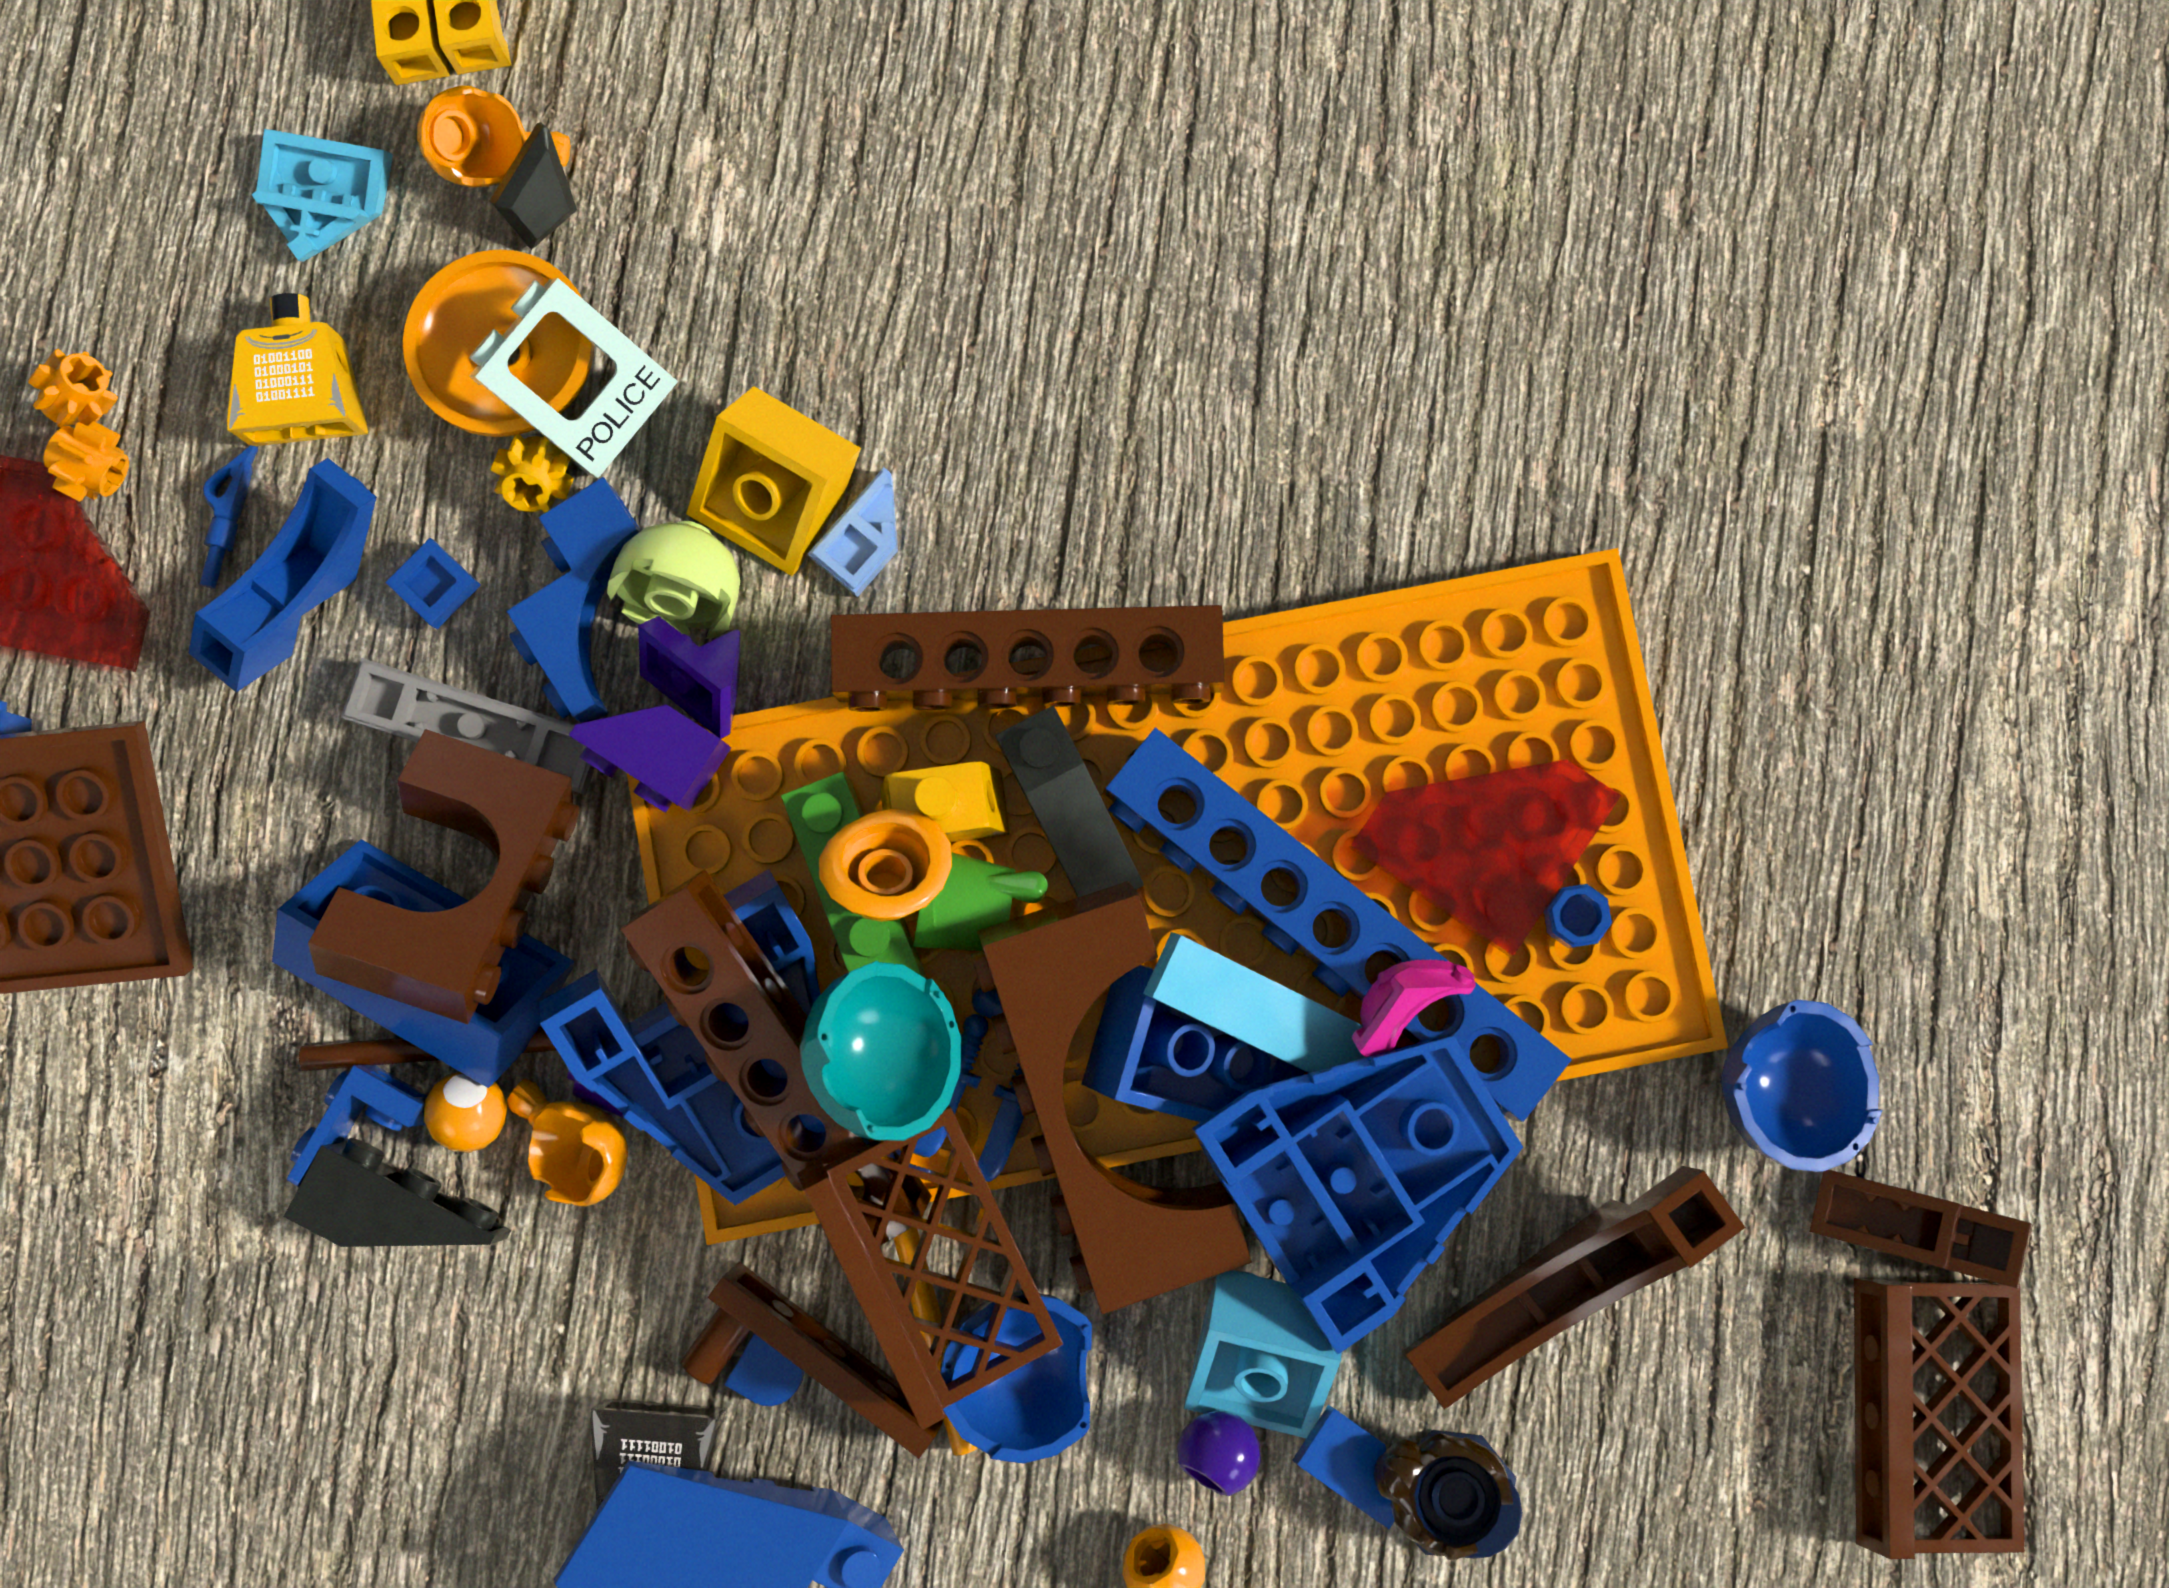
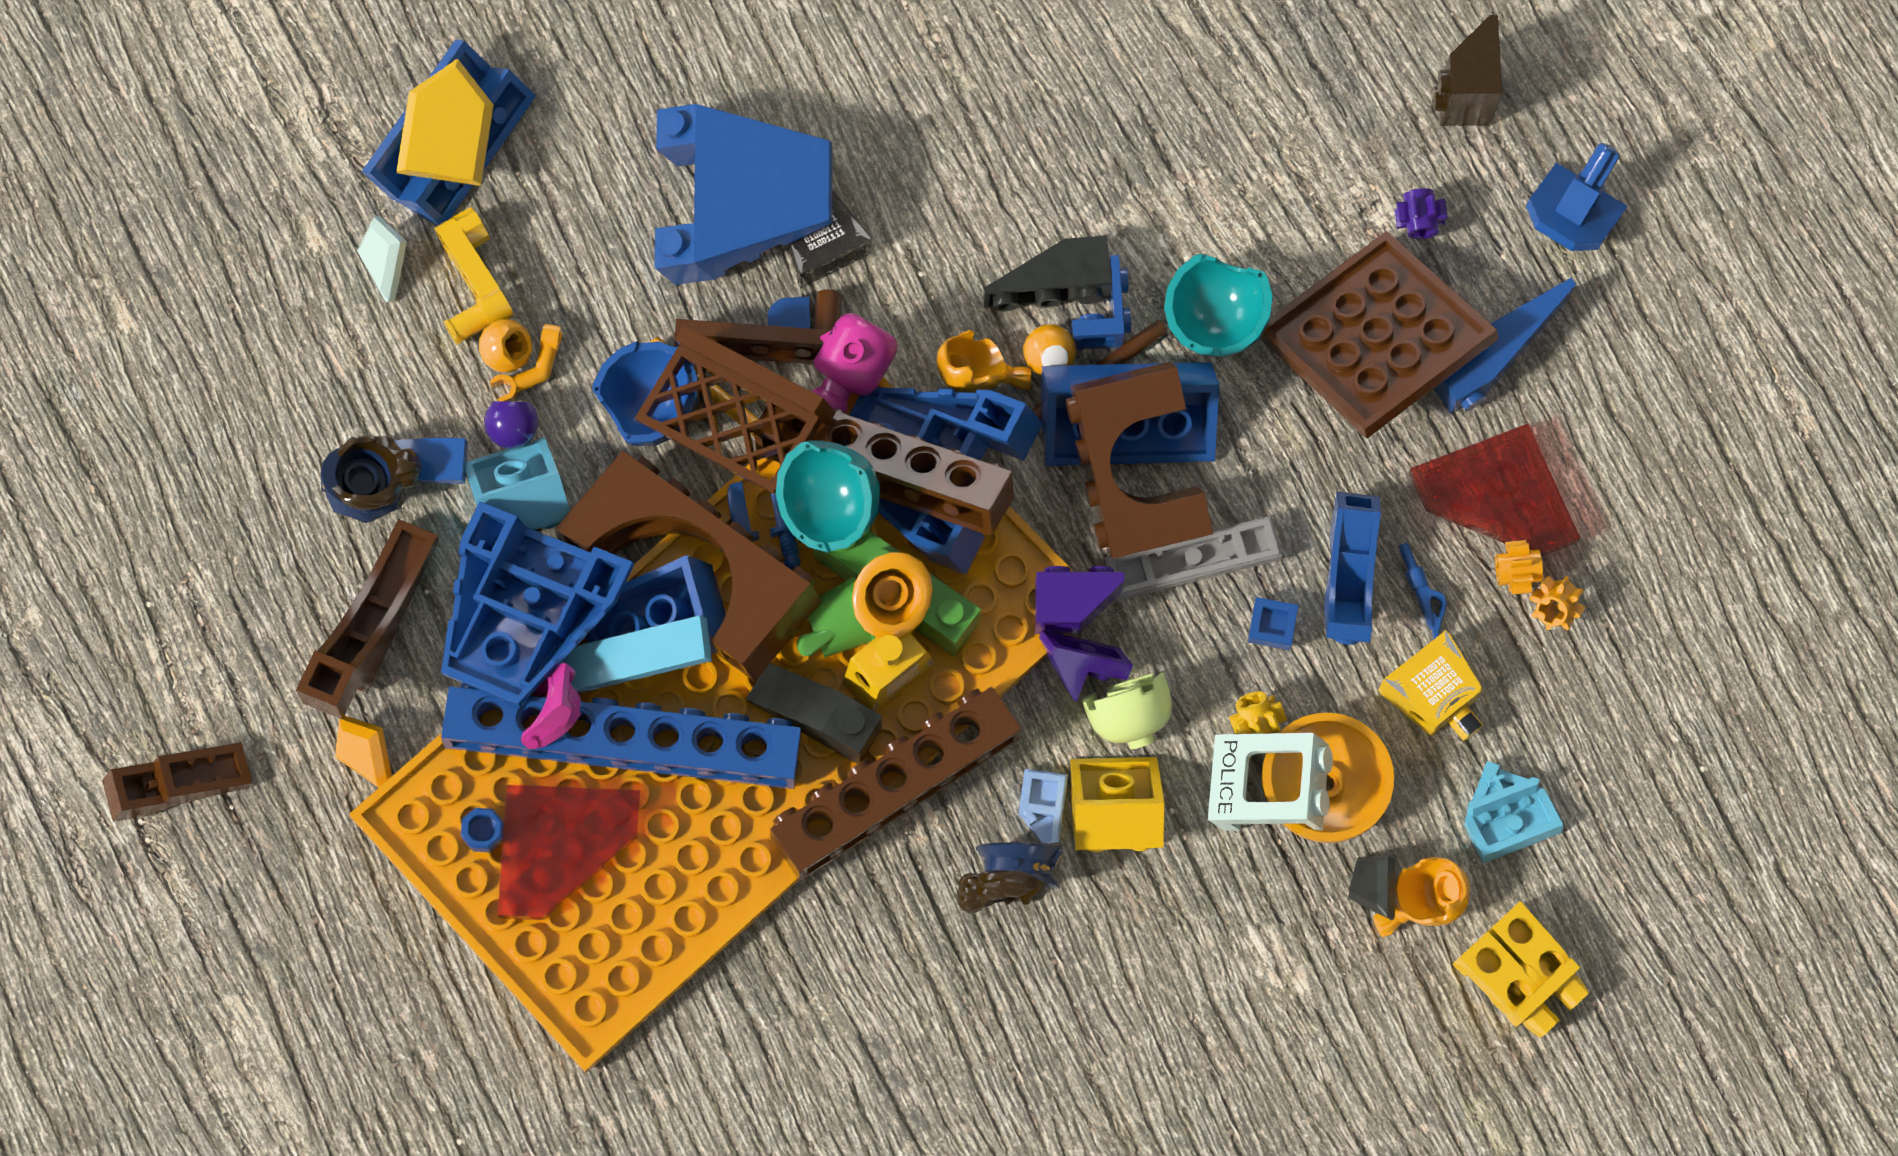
camera: 140 degrees right, 10 degrees down
blue arch [506,477,641,723] -> none
blue cylinder [1720,1000,1883,1172] -> none
reddish brown fence [1854,1278,2025,1559] -> none
none -> light orange piece [335,715,392,788]
none -> light orange arm [490,323,563,402]
none -> dark pink piece [812,313,898,413]
none -> piece [957,842,1063,914]
none -> teal cylinder [1164,253,1273,358]

